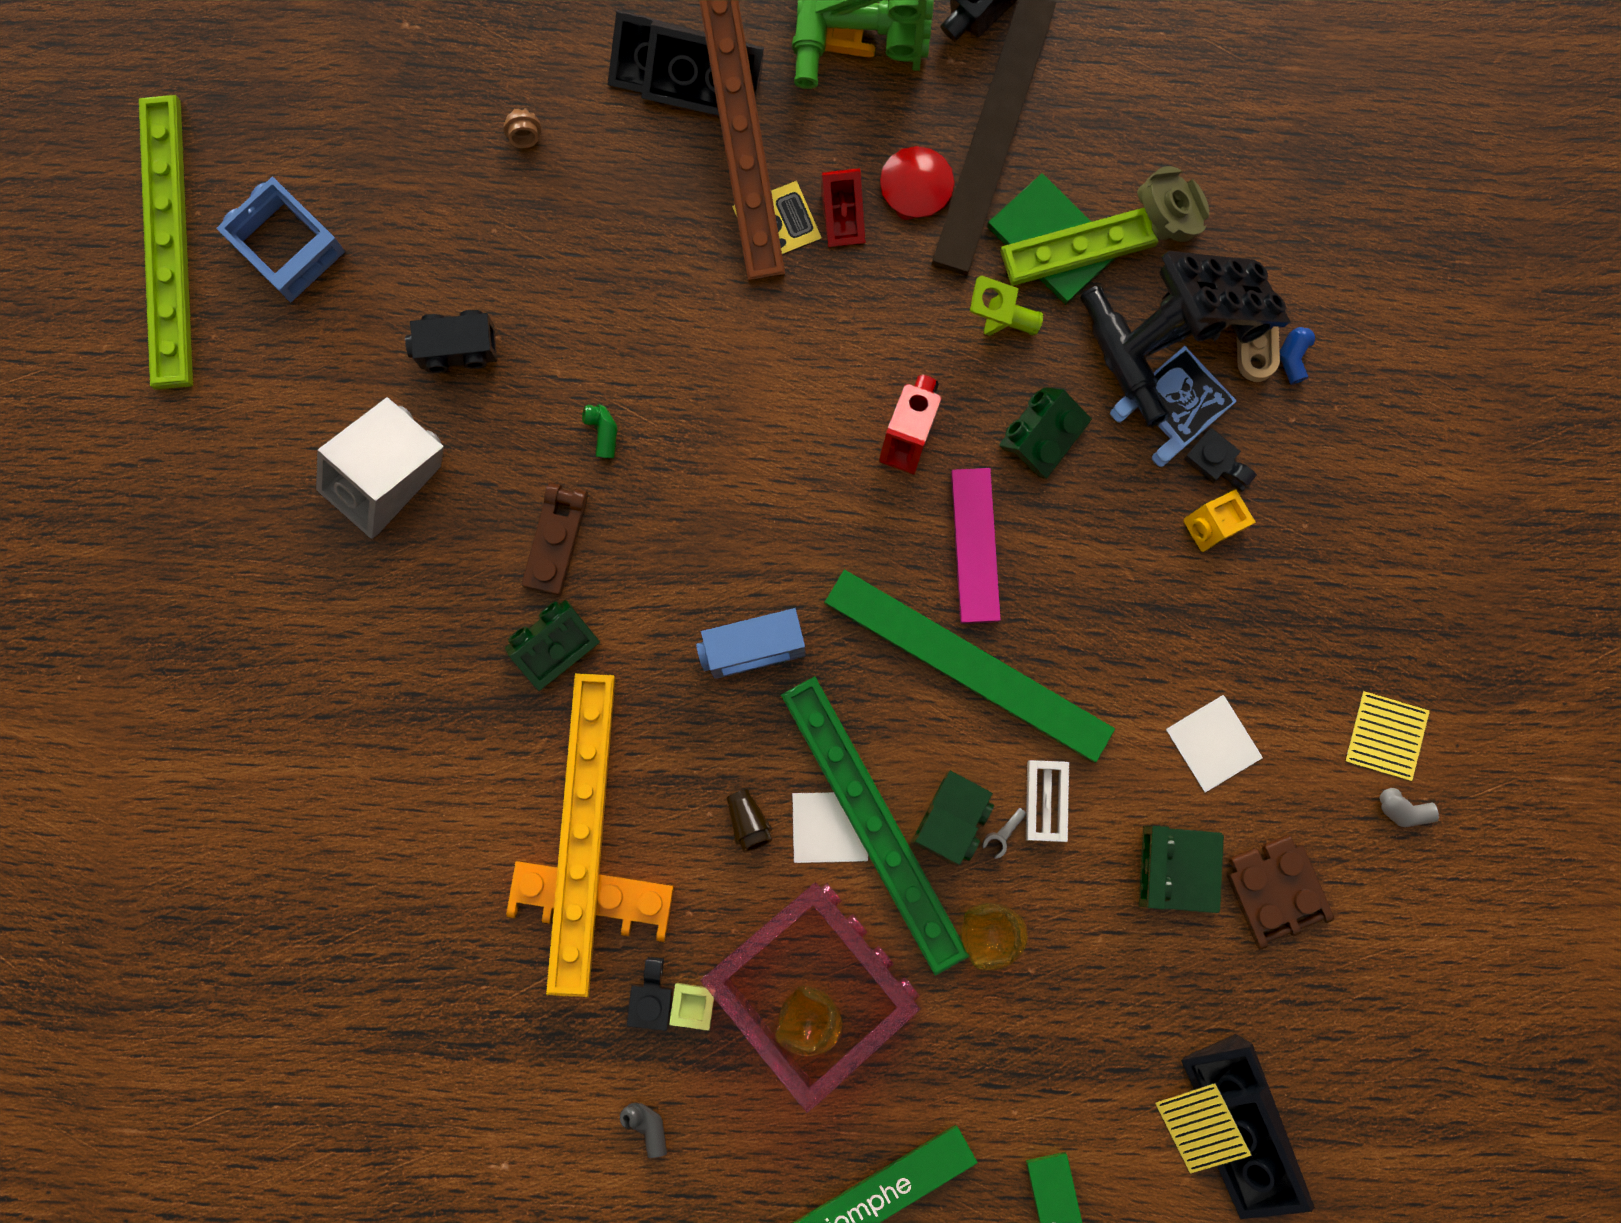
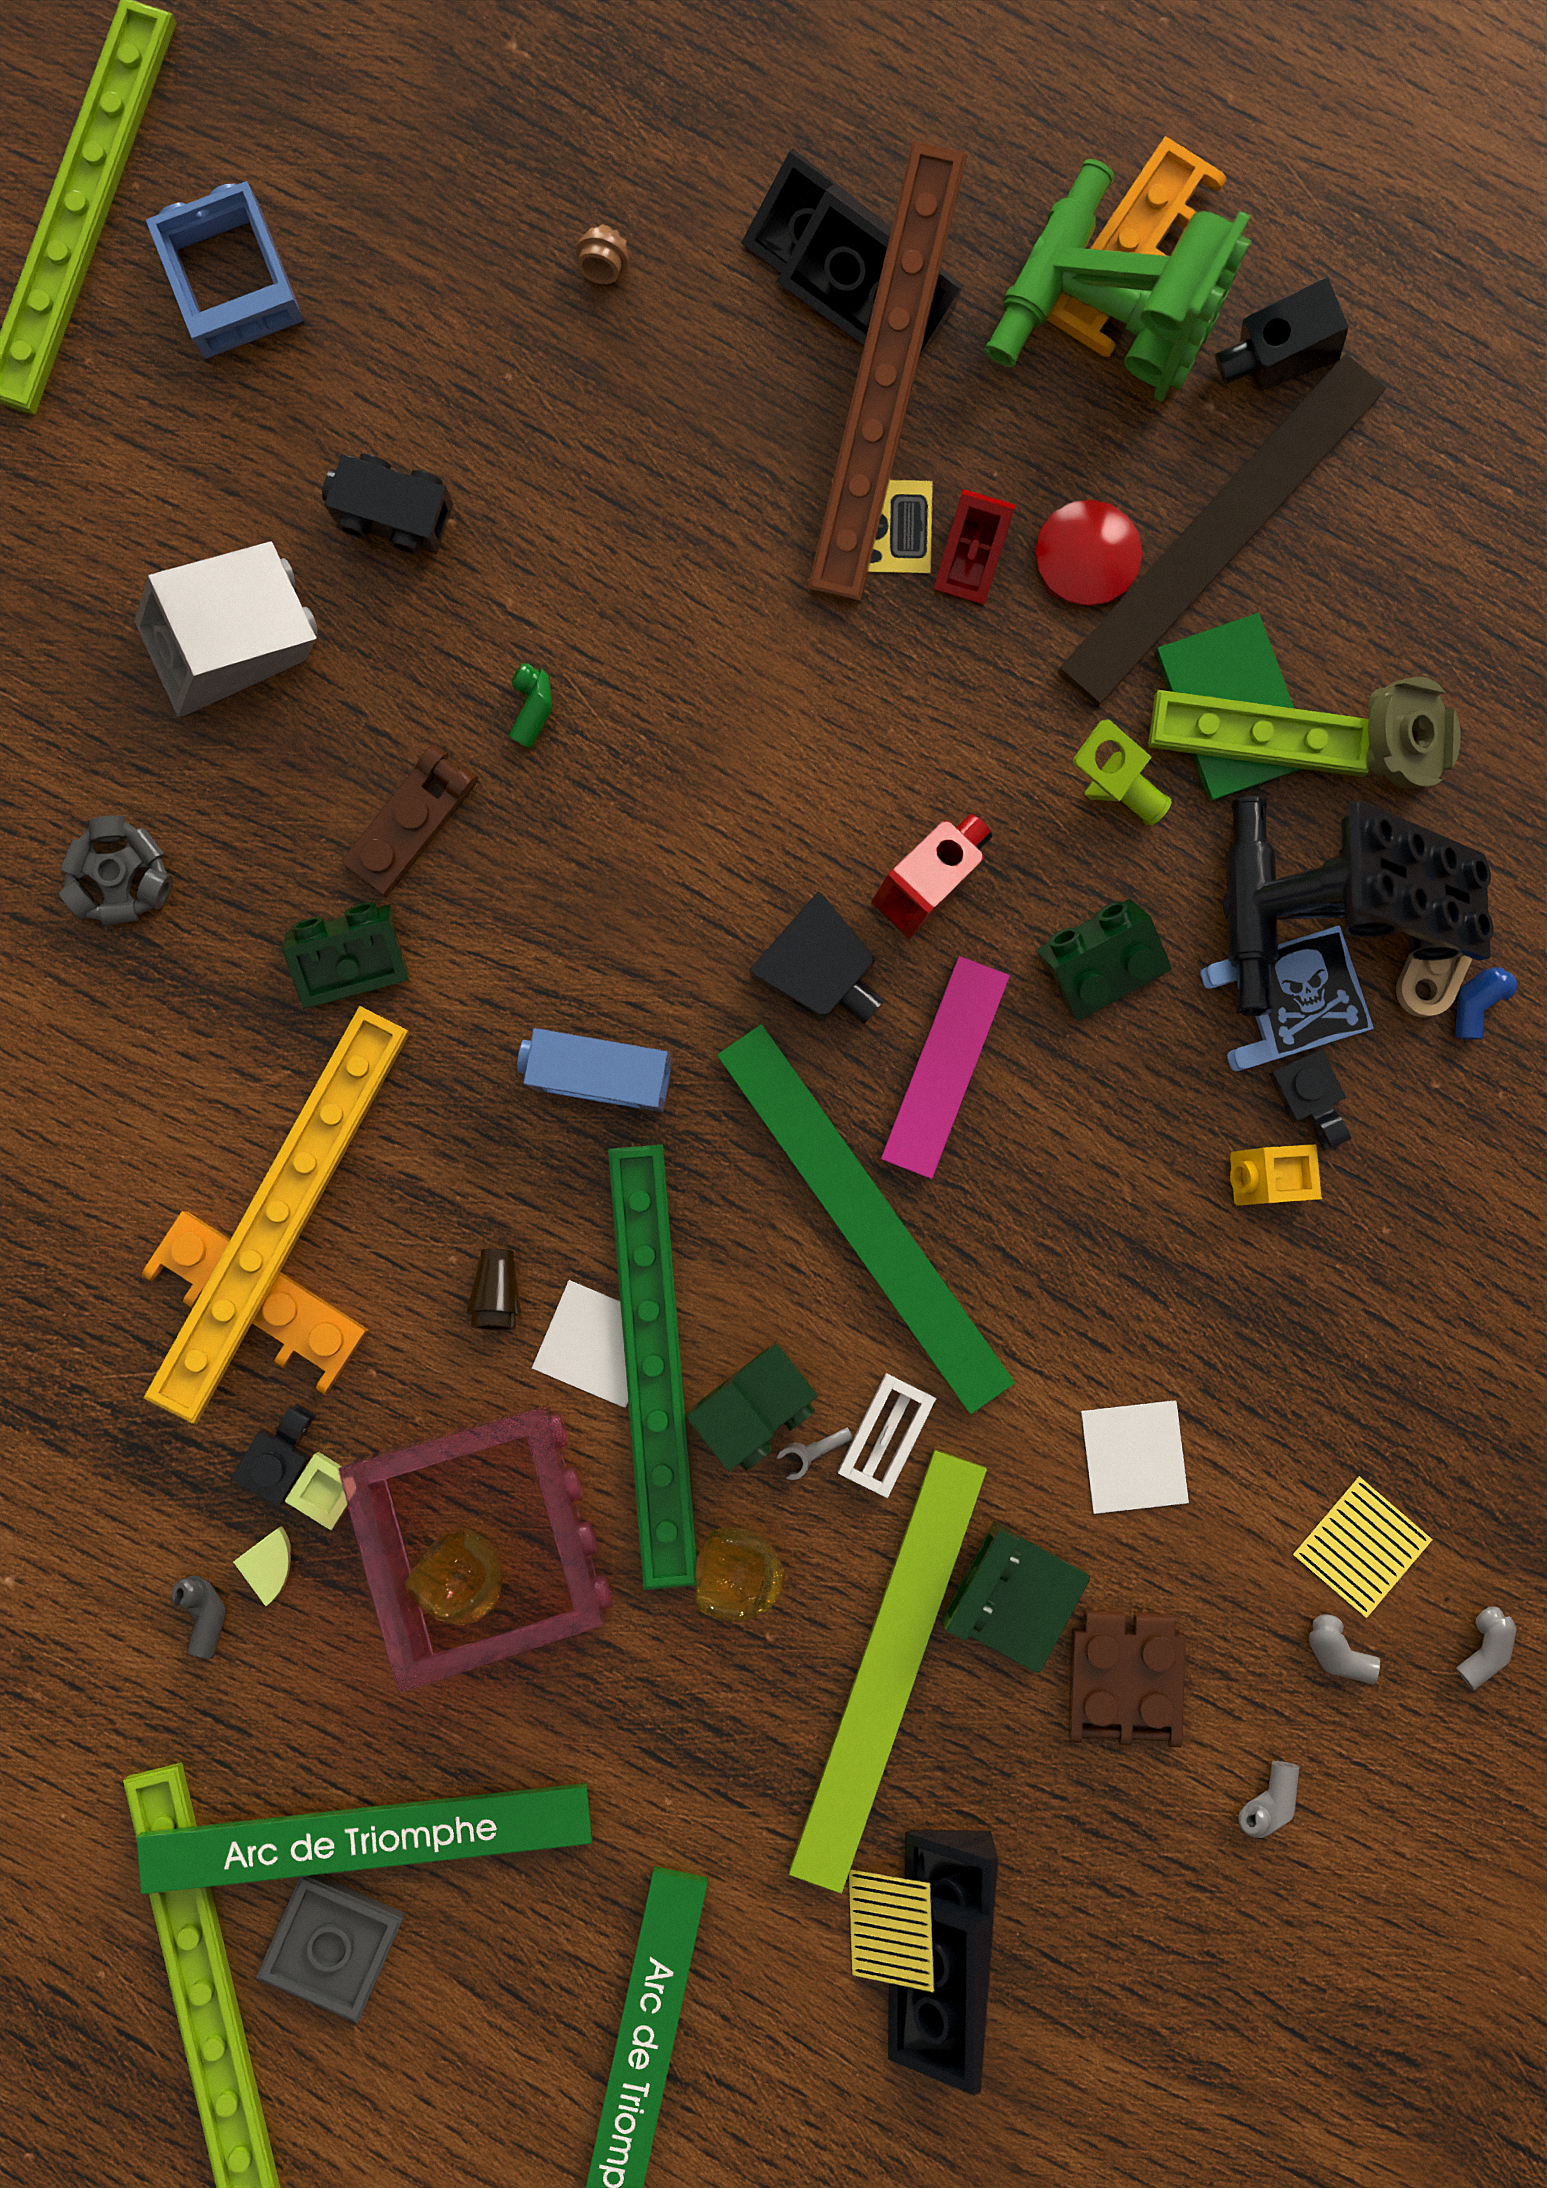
camera: 25 degrees right, 5 degrees up
none -> dark grey piece [59,815,173,926]
none -> yellowish green tile [233,1526,291,1606]
none -> black torso [749,891,885,1025]
none -> lime tile [789,1449,987,1894]
none -> light grey arm [1238,1761,1300,1838]
none -> light grey arm [1455,1606,1517,1691]

